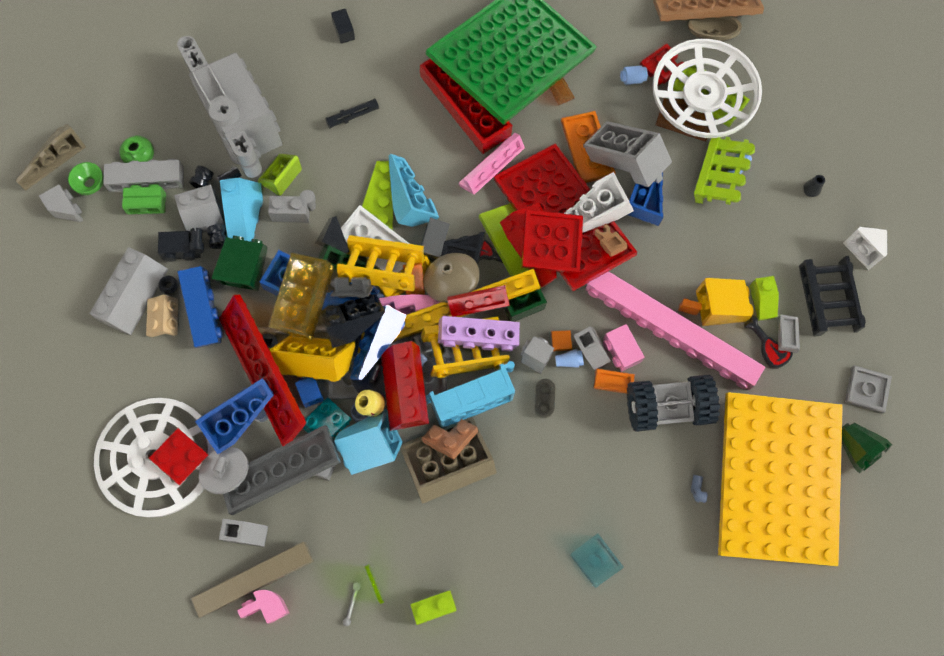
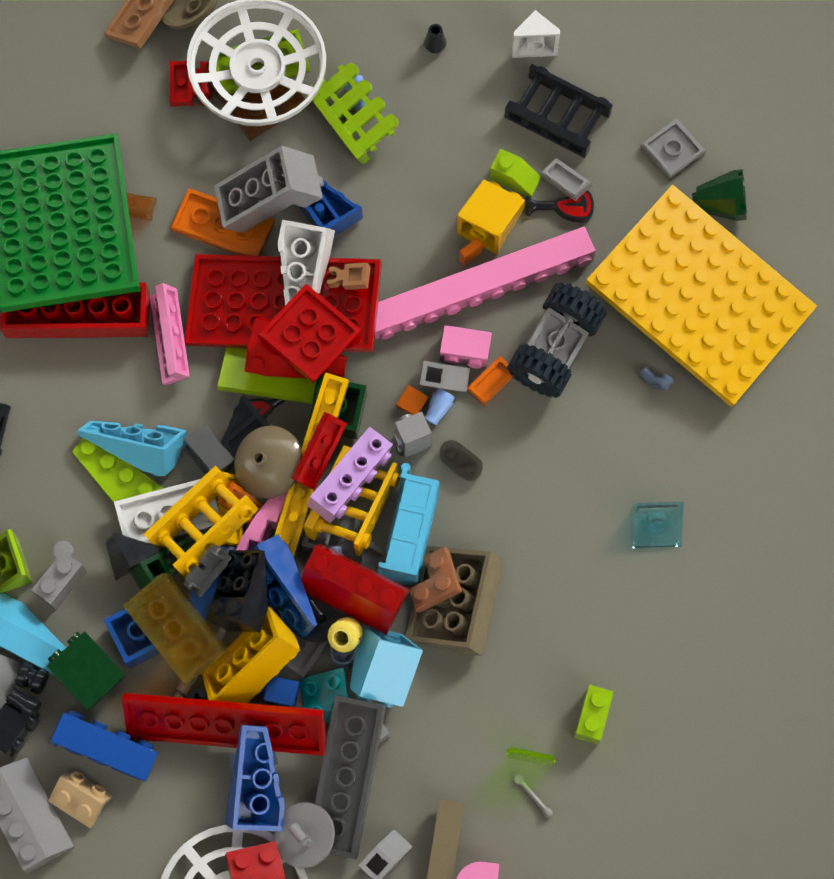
camera: 50 degrees left, 0 degrees up
black plate [158,276,178,294] -> none
light blue brick [620,65,648,85] -> none

